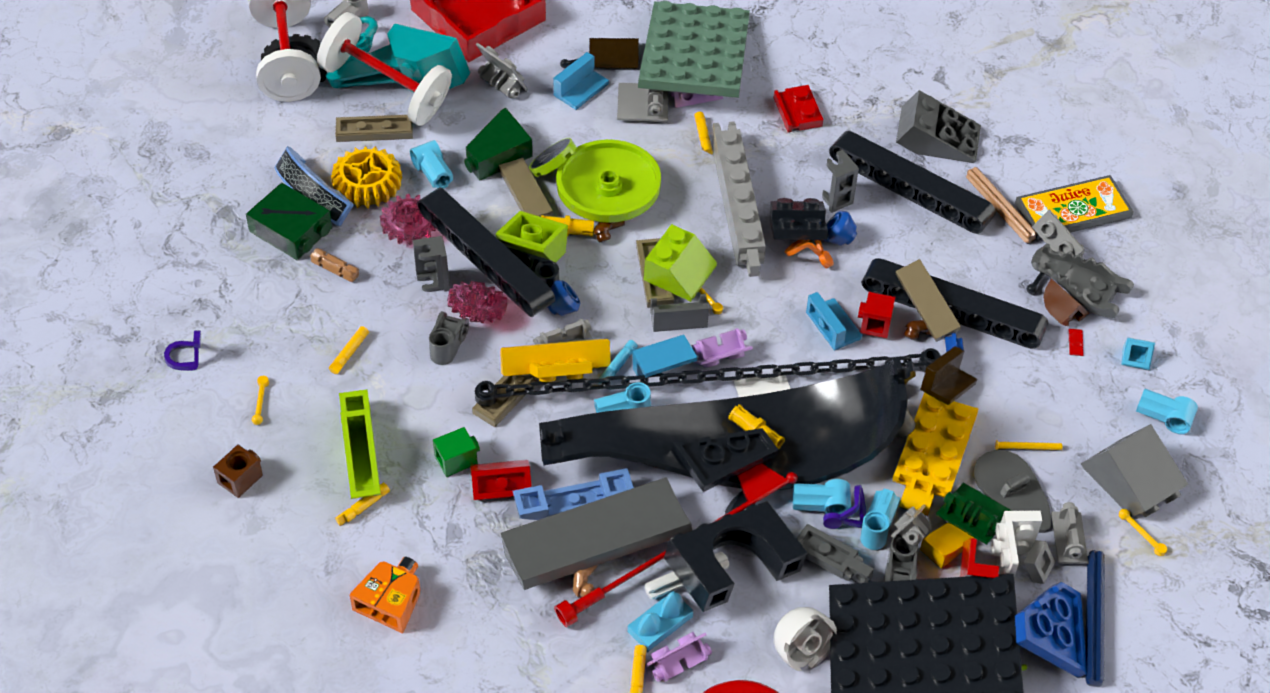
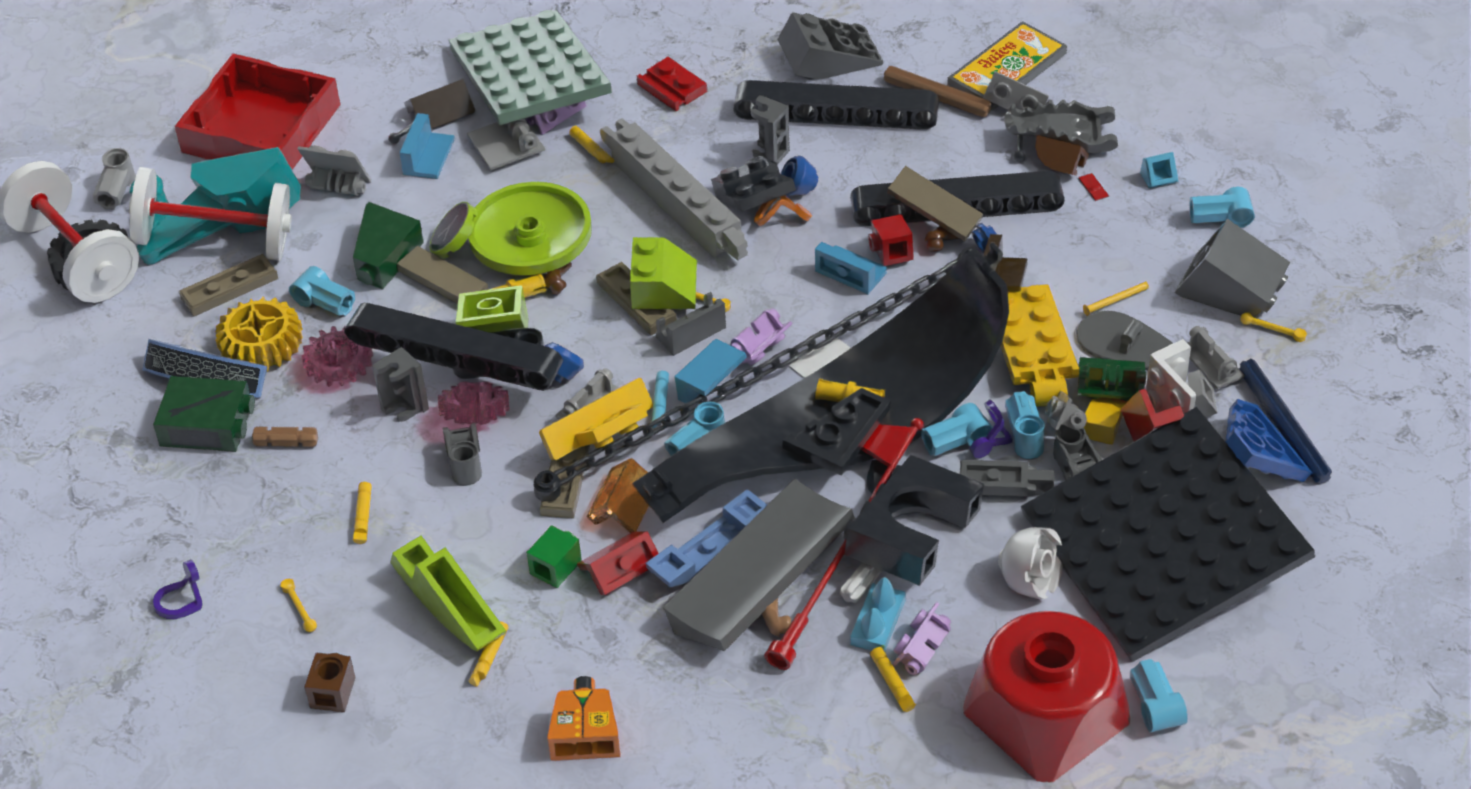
camera: 25 degrees left, 5 degrees down
none -> clear orange panel [586,458,649,533]

